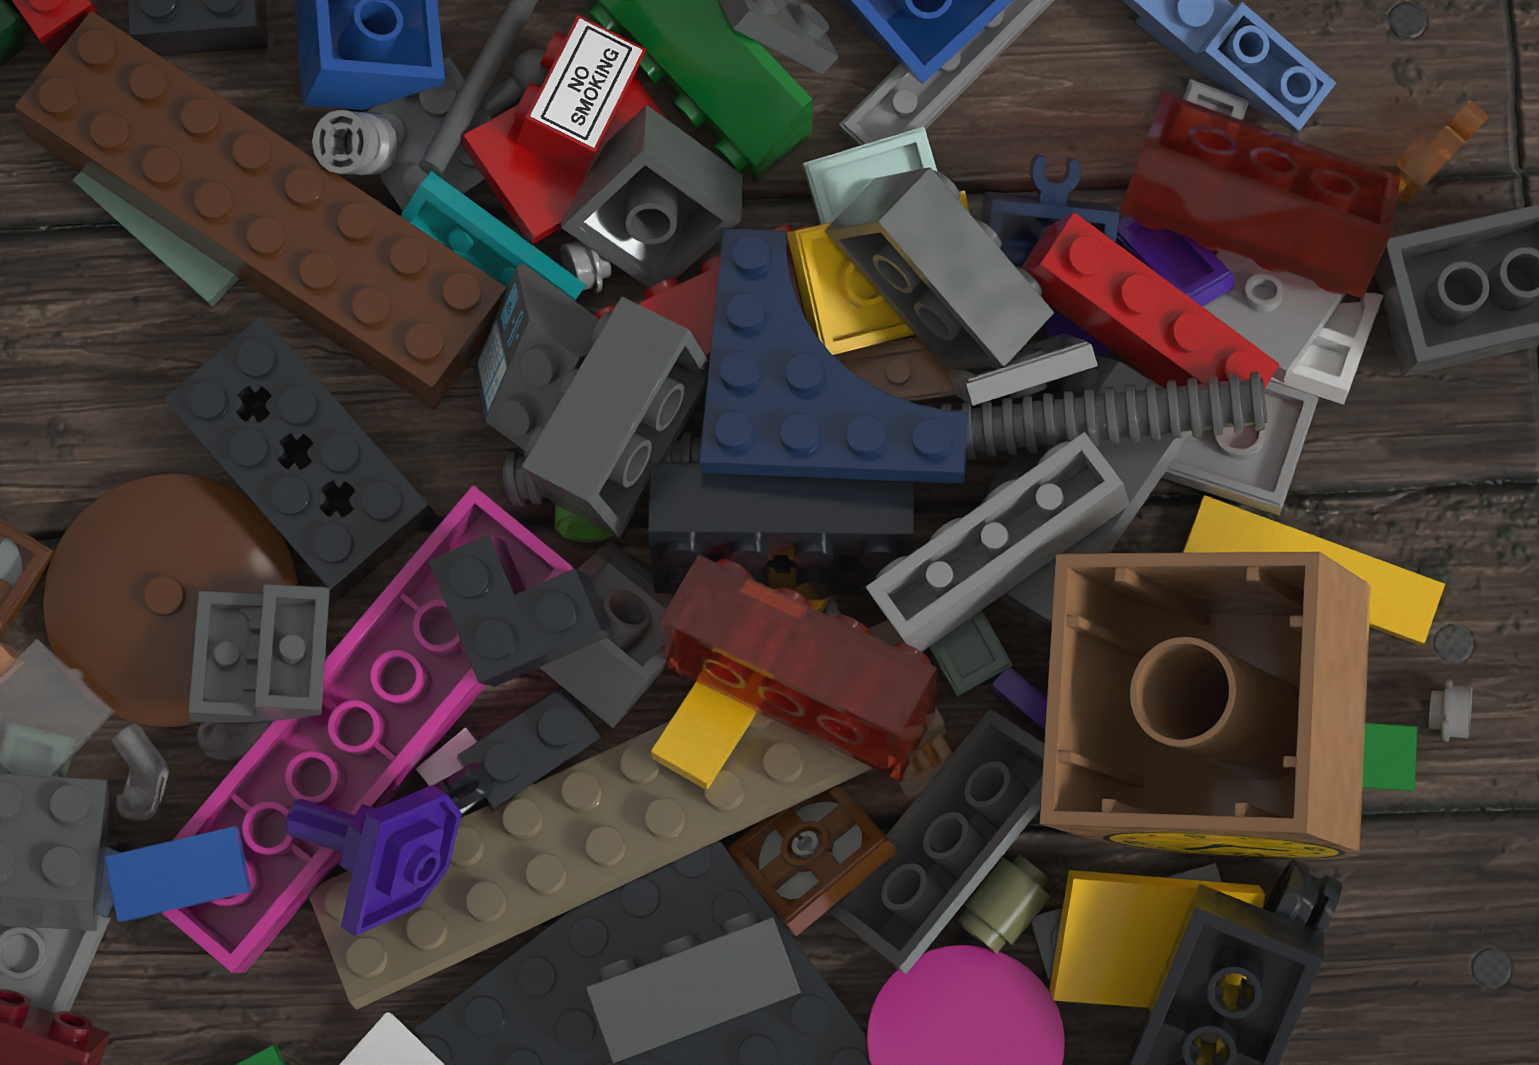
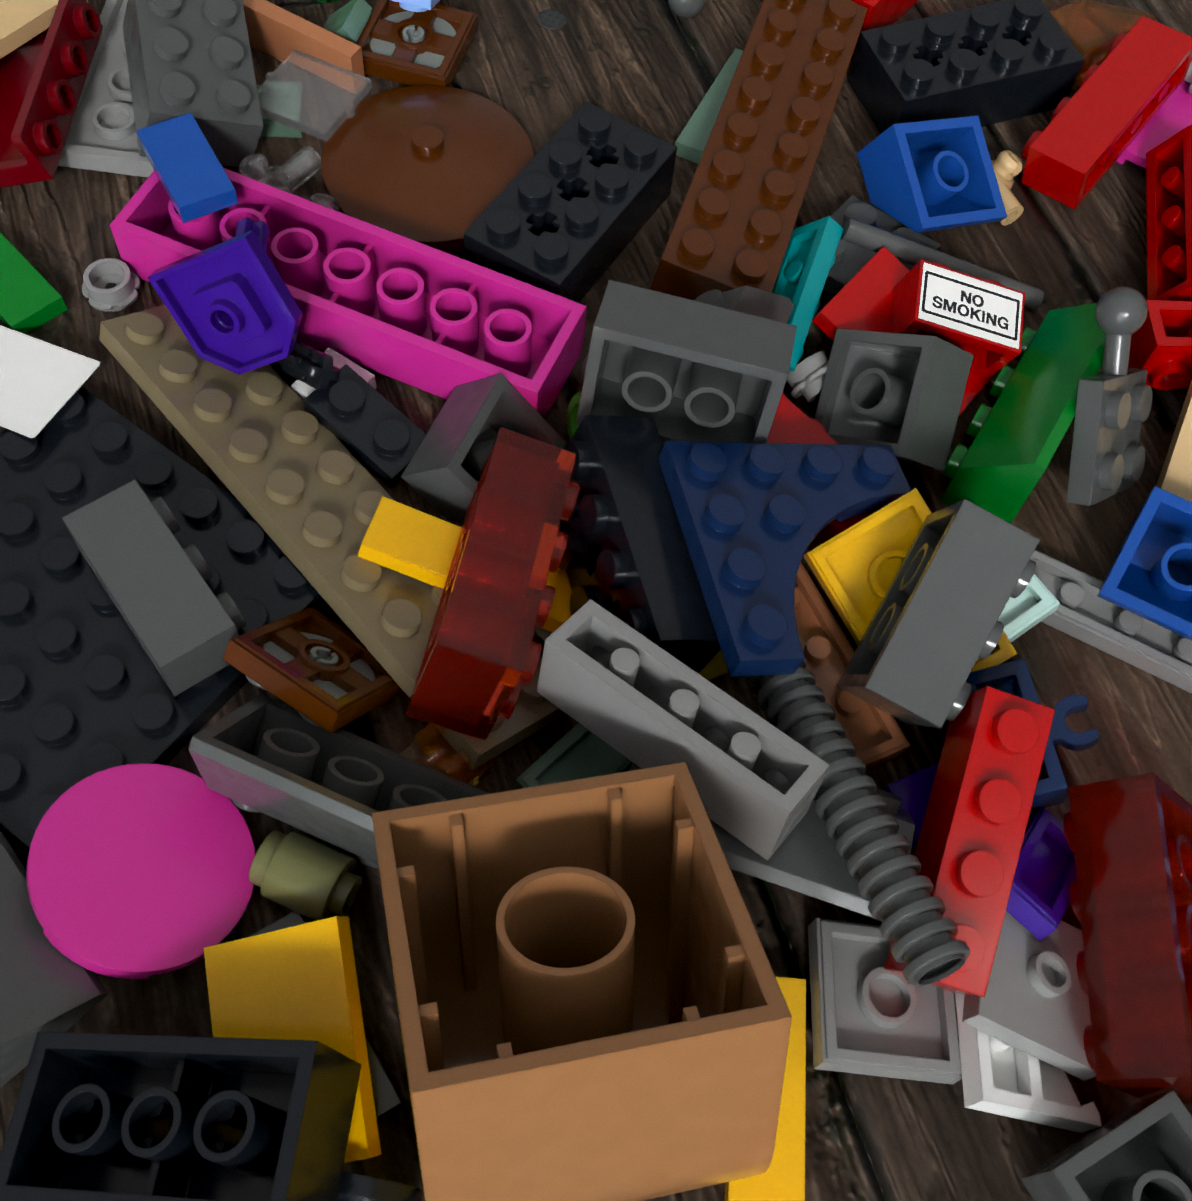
camera: 65 degrees right, 20 degrees down
dark grey slope [188,584,330,723] -> none
light grey wheel [312,109,398,176] -> none
black brick [428,534,614,687] -> none
light grey plate [948,333,1098,406] -> none
none -> light grey plate [82,258,140,312]

